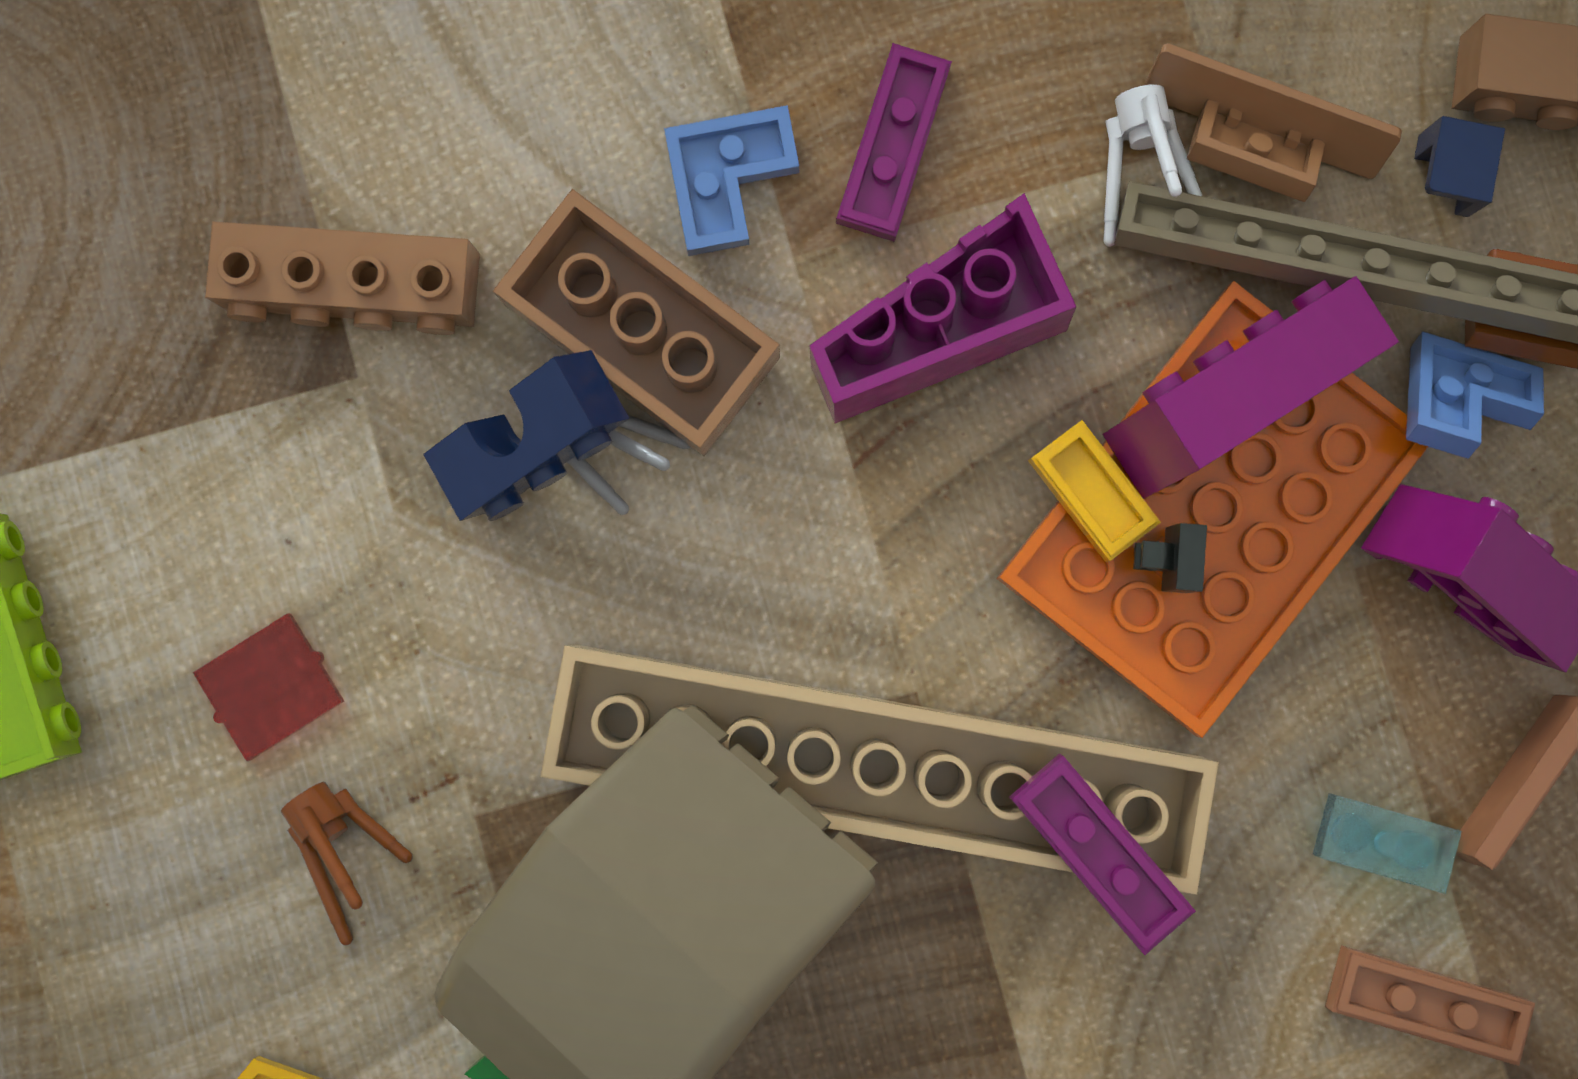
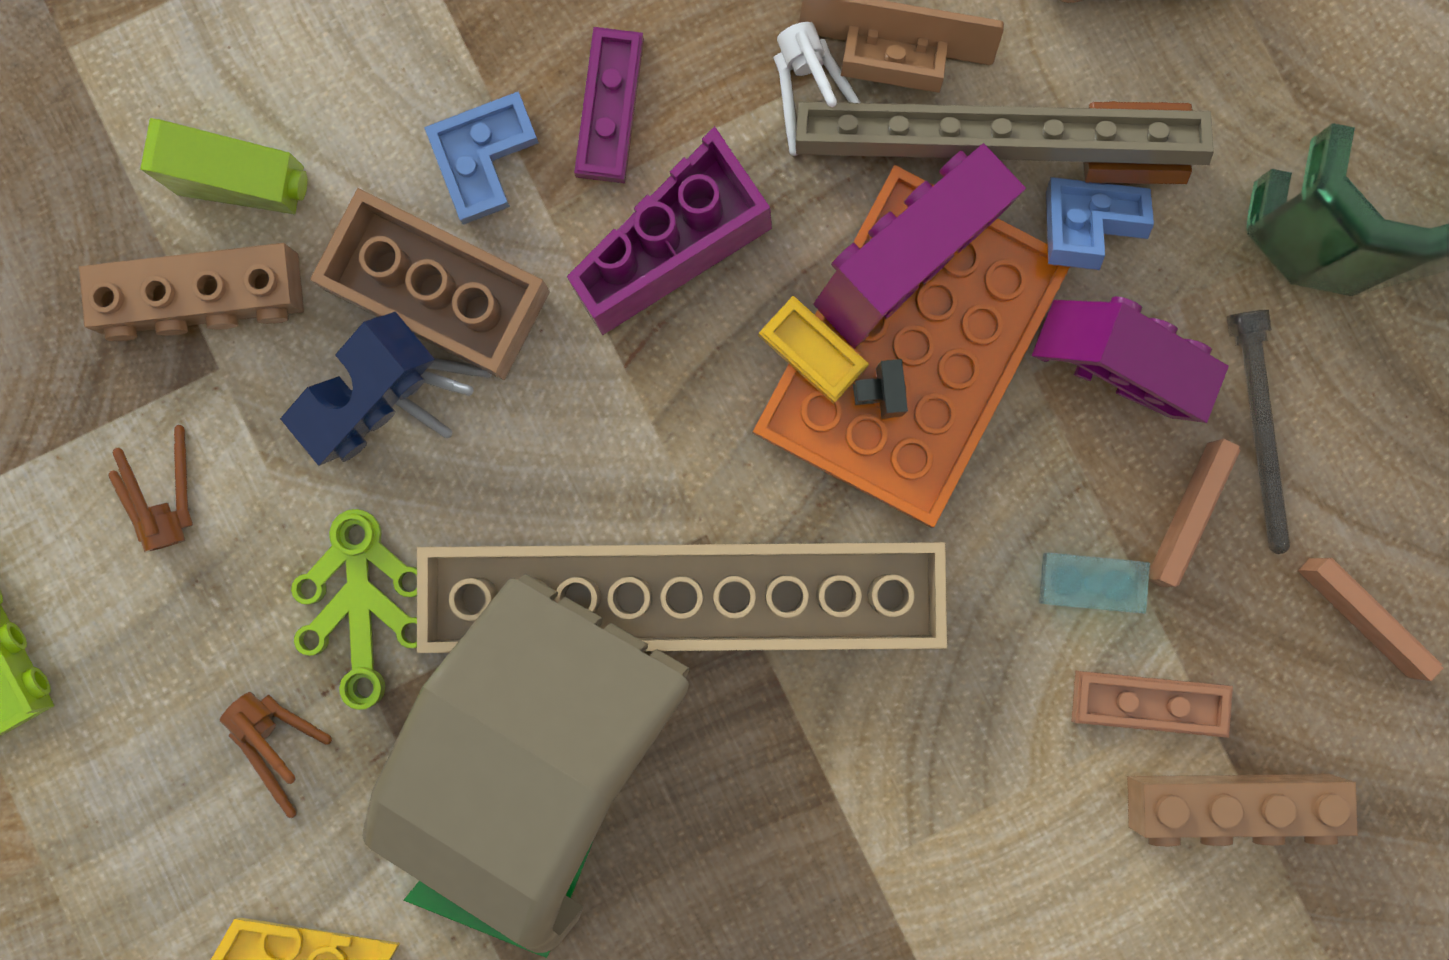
camera: 10 degrees left, 0 degrees up
clear red piece [193,613,345,761] -> none
magenta tile [1009,754,1196,955] -> none
dark blue panel [1414,116,1505,217] -> none
none -> dark orange plant [108,425,193,552]
none -> lime slope [140,118,308,214]
none -> lime plant [291,509,417,710]

